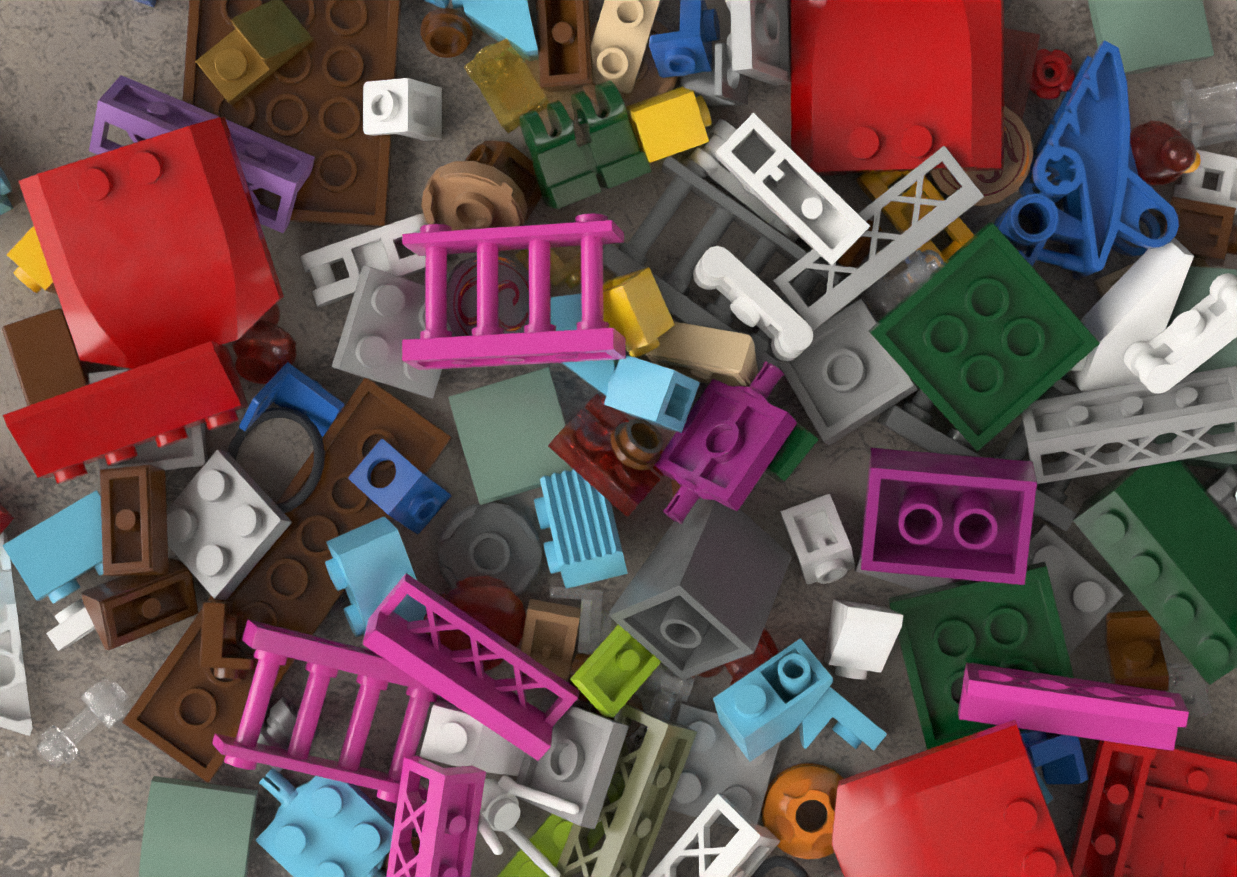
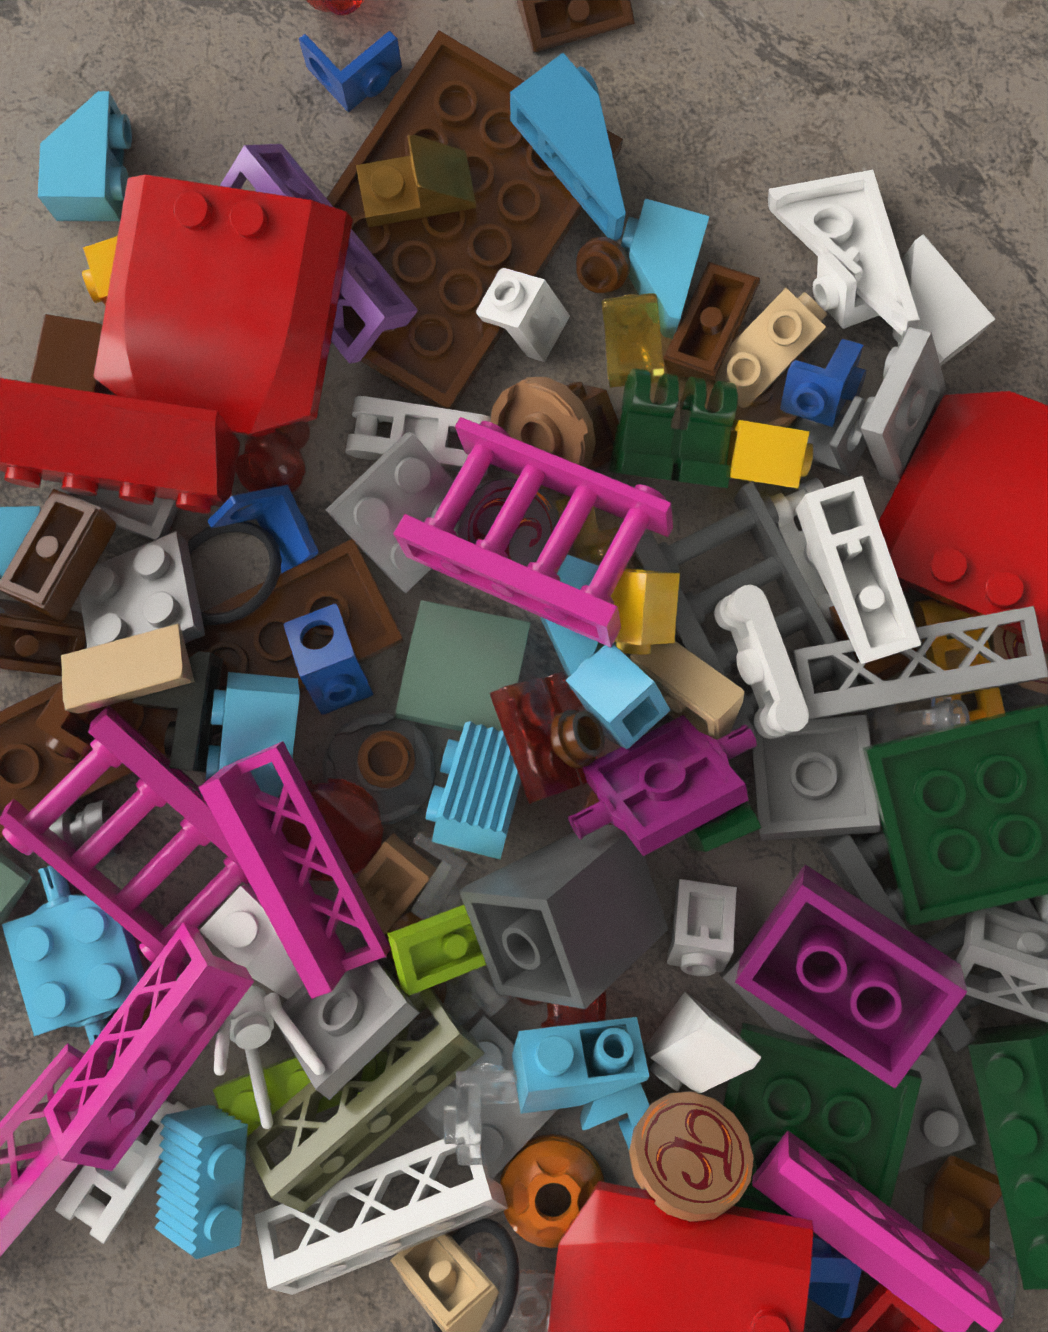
camera: 25 degrees right, 5 degrees down
none -> tan slope [61,624,195,714]
none -> pearl dark grey slope [132,651,223,773]
none -> reddish brown plate [358,730,416,788]
none -> clear bracket [444,1063,517,1165]
none -> medium nougat tile [629,1091,754,1222]

